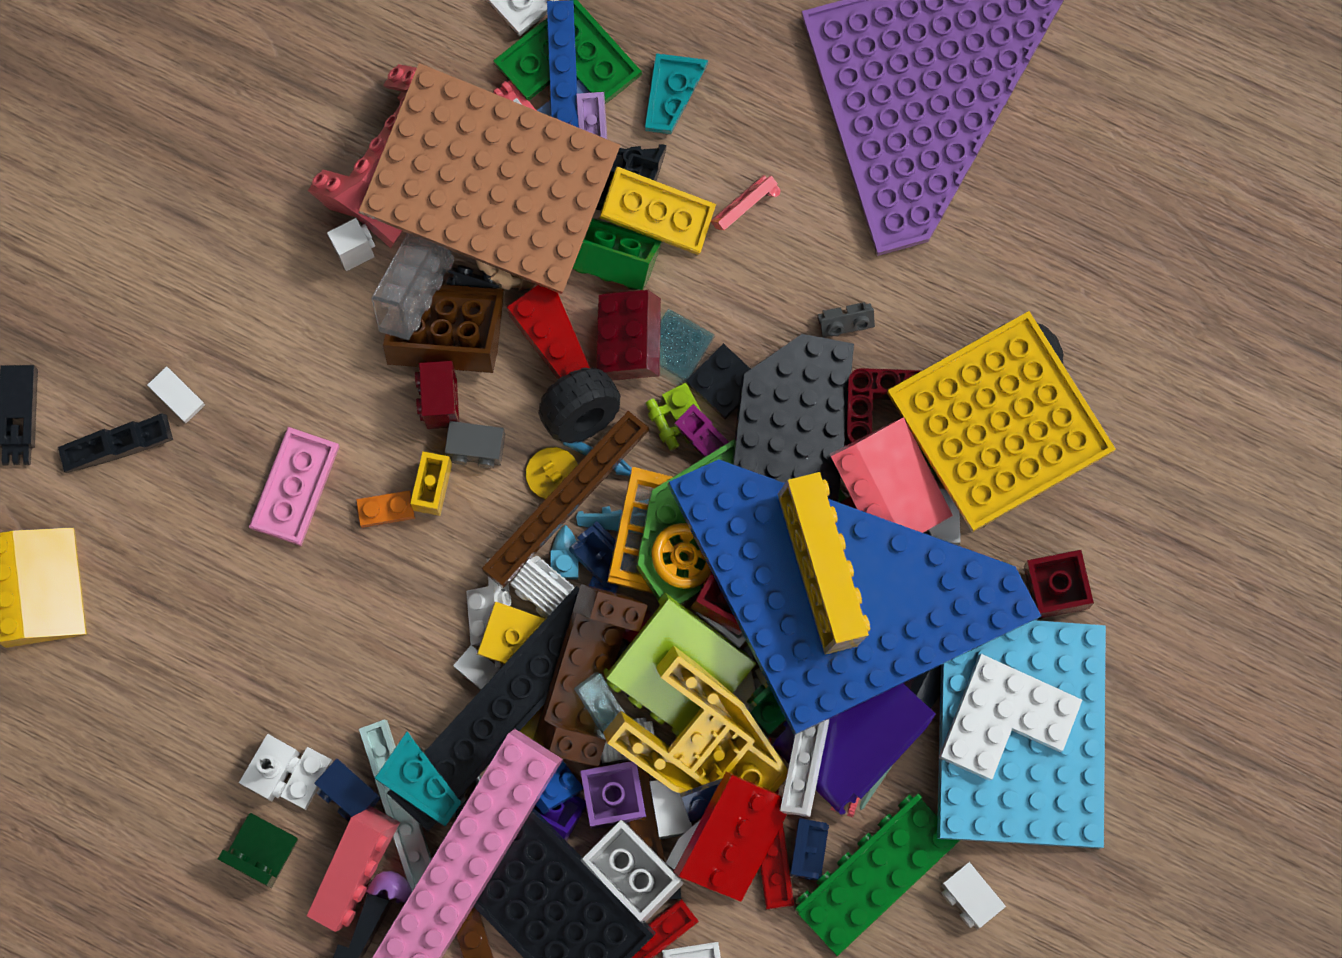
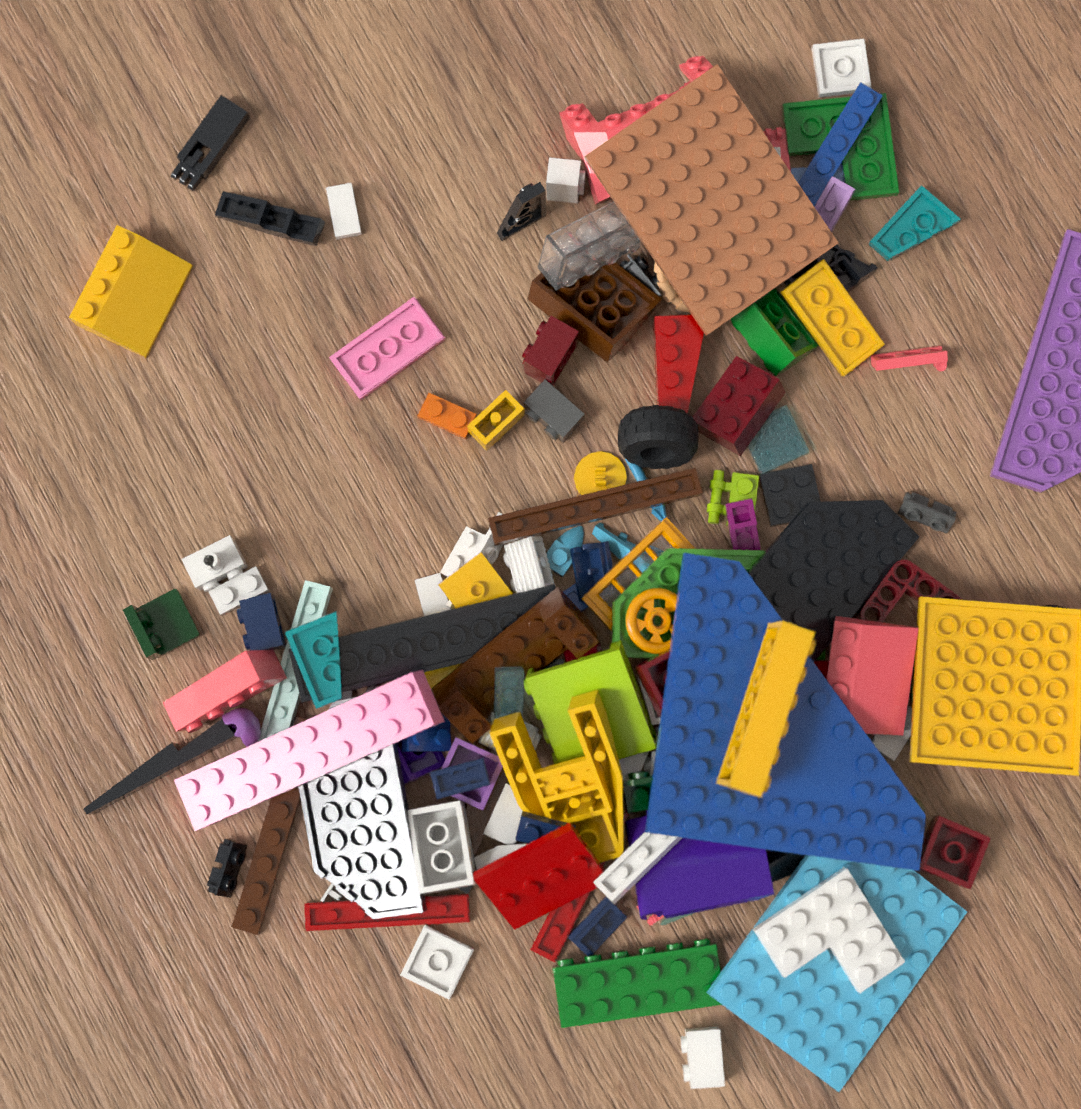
camera: 35 degrees right, 5 degrees up
none -> dark blue plate [430,758,491,799]
none -> black wing [497,182,546,241]

